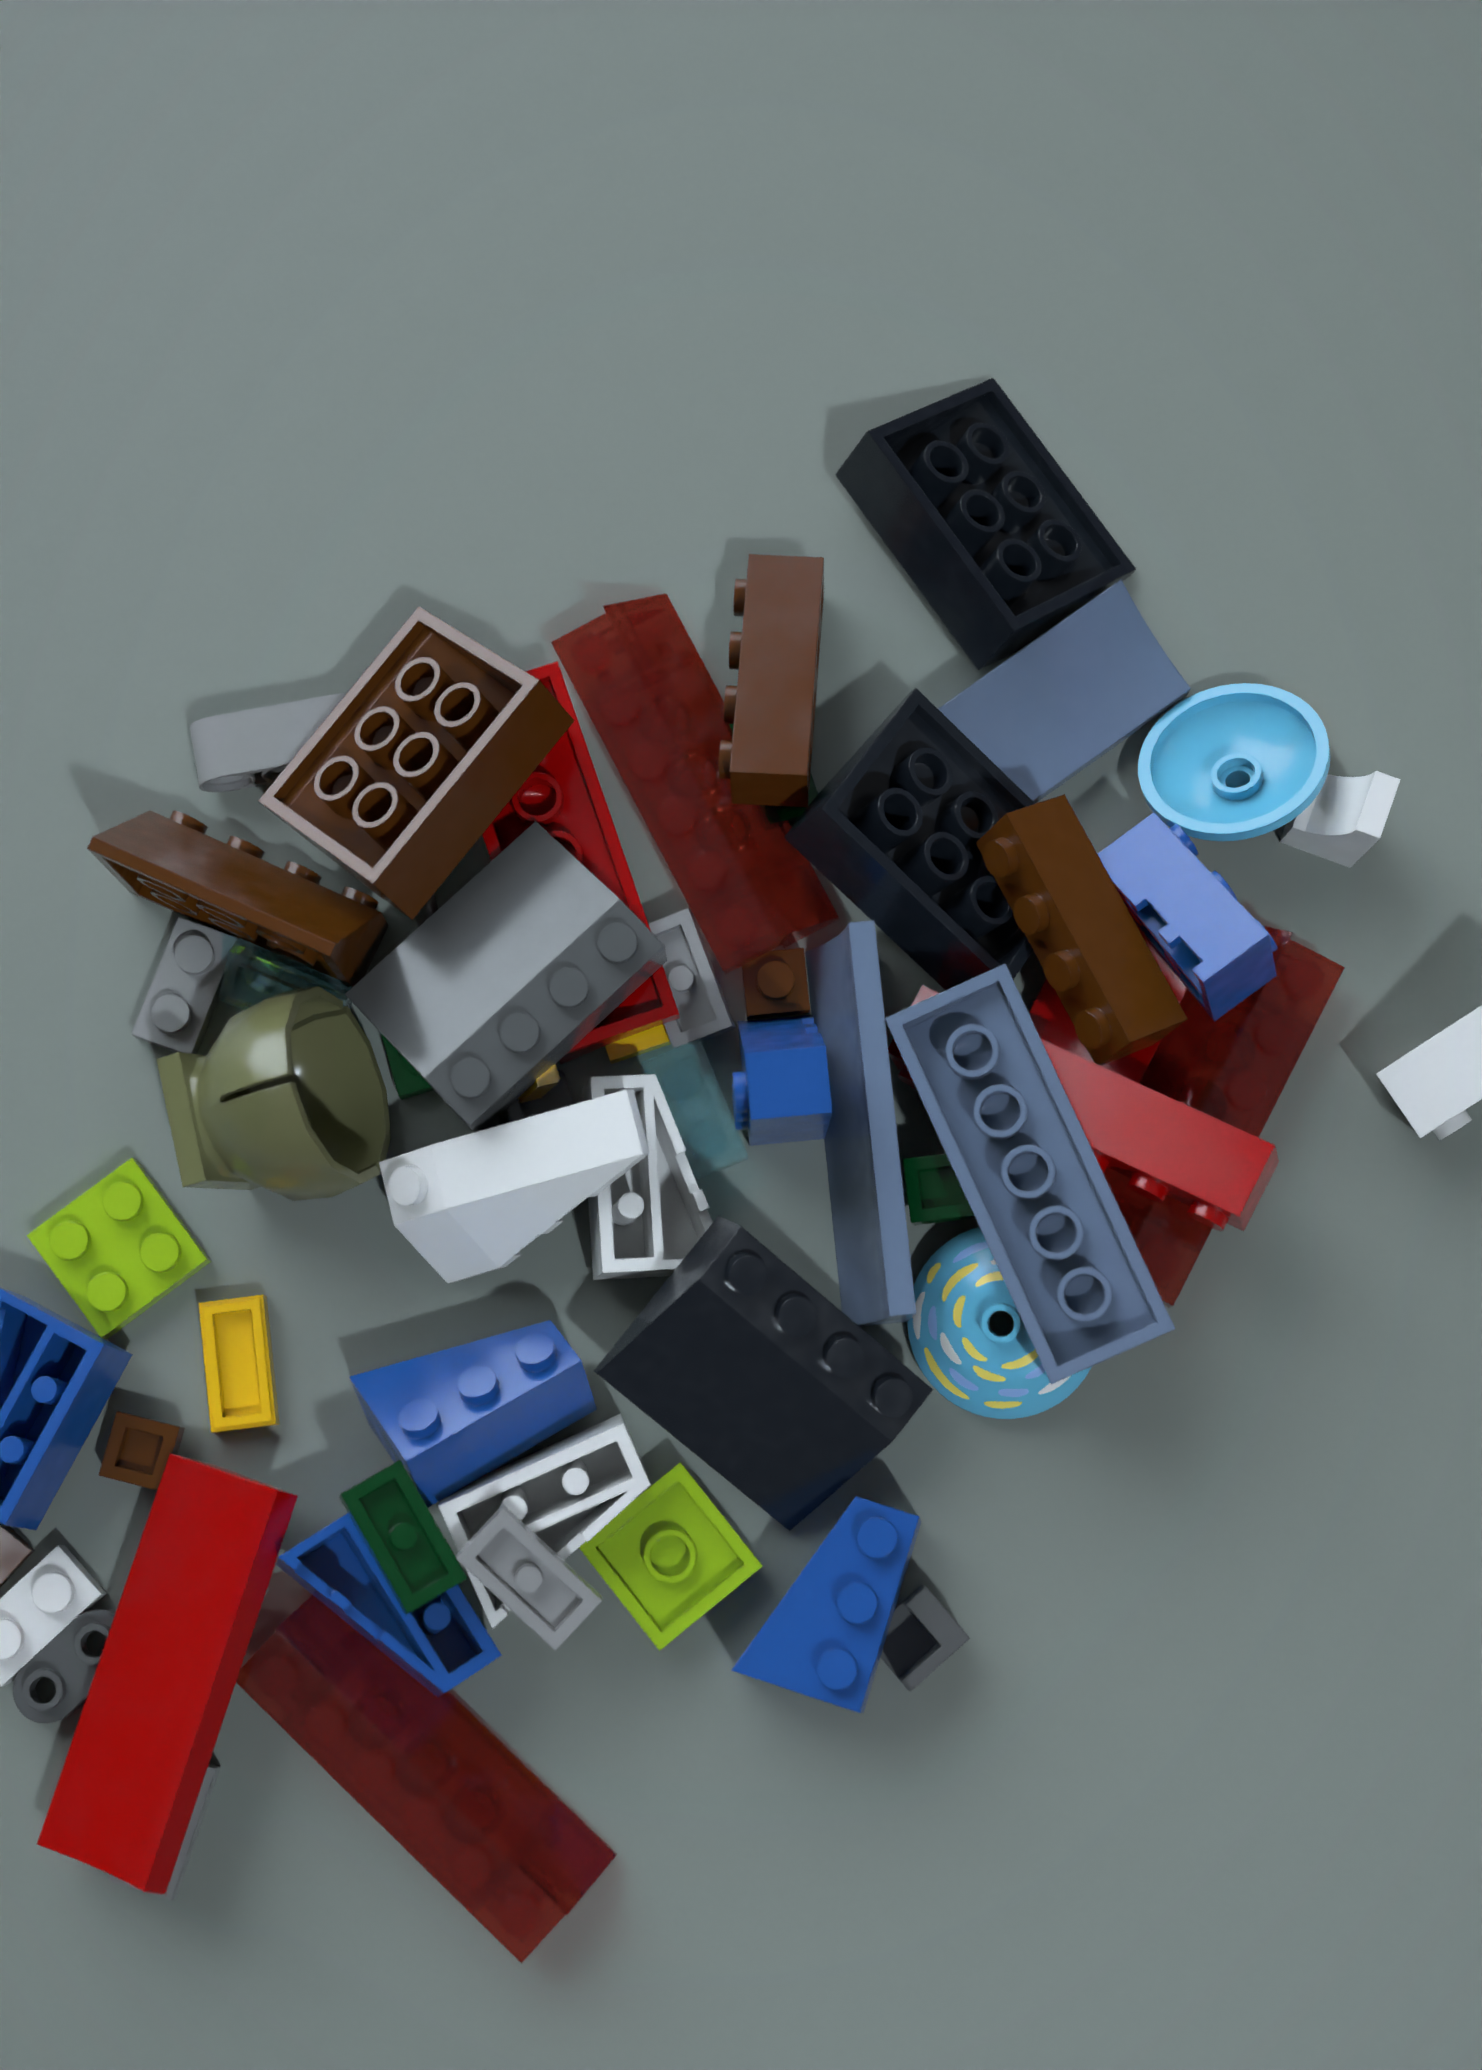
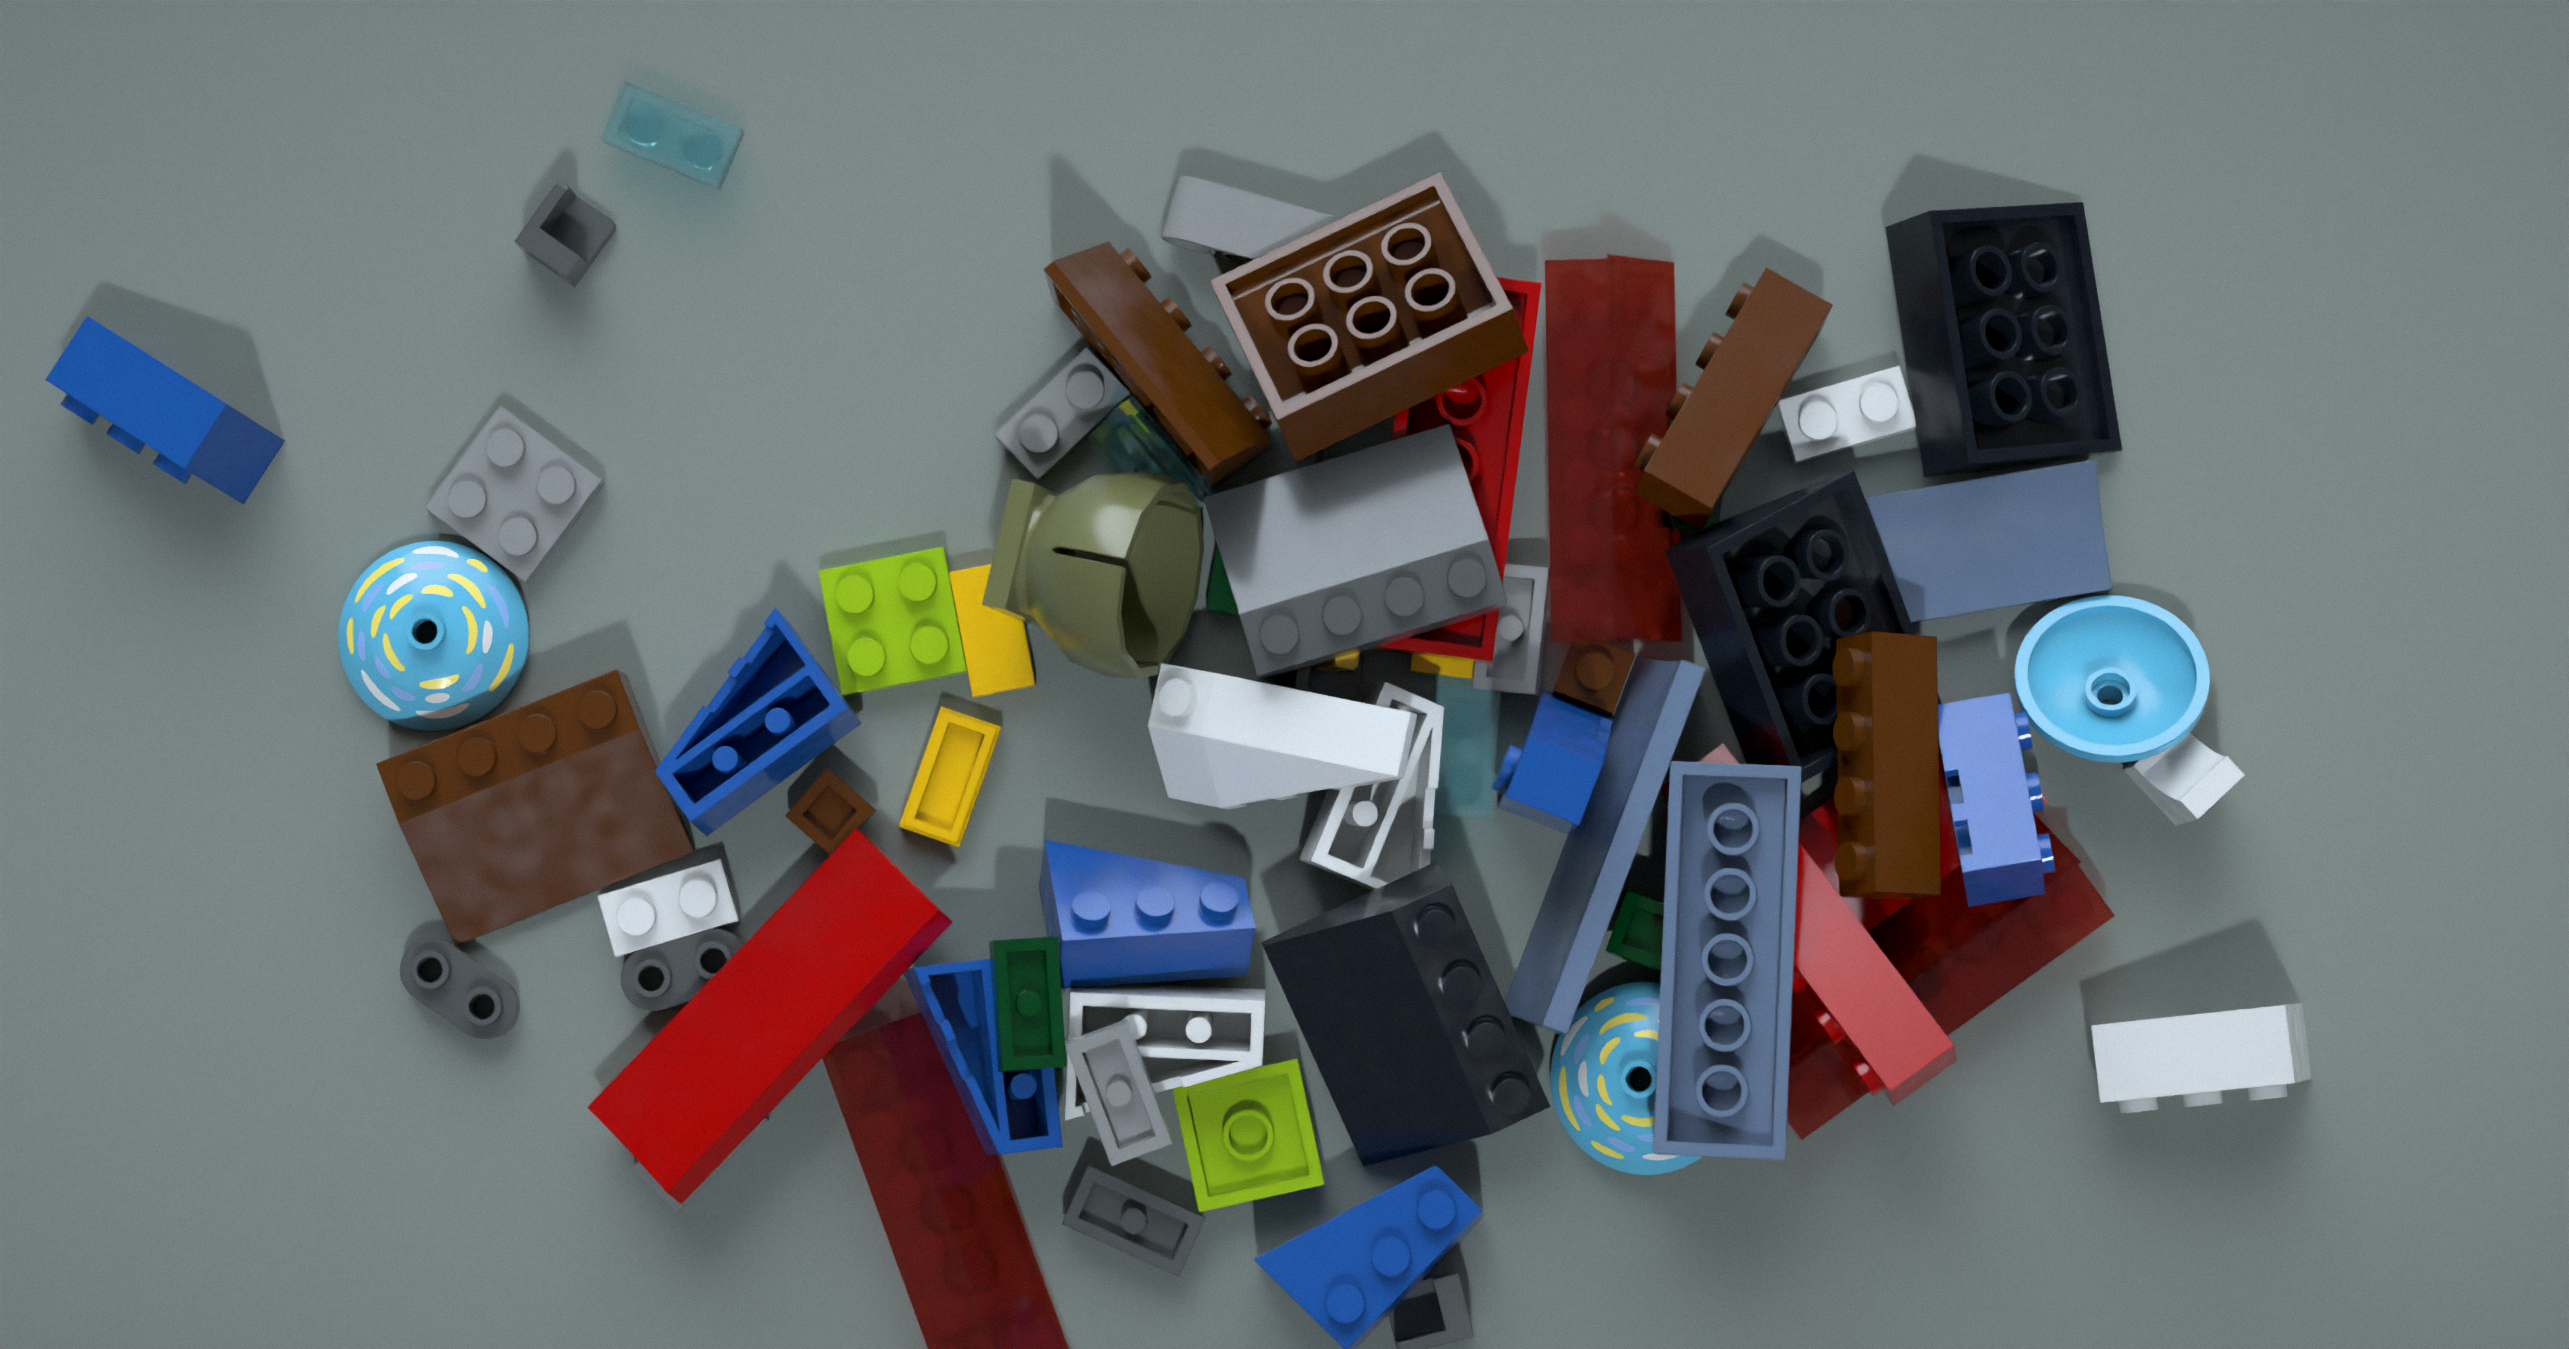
camera: 30 degrees right, 5 degrees up
none -> yellow tile [949,564,1036,698]
none -> dark grey plate [1062,1165,1206,1277]
none -> white plate [1776,365,1916,464]

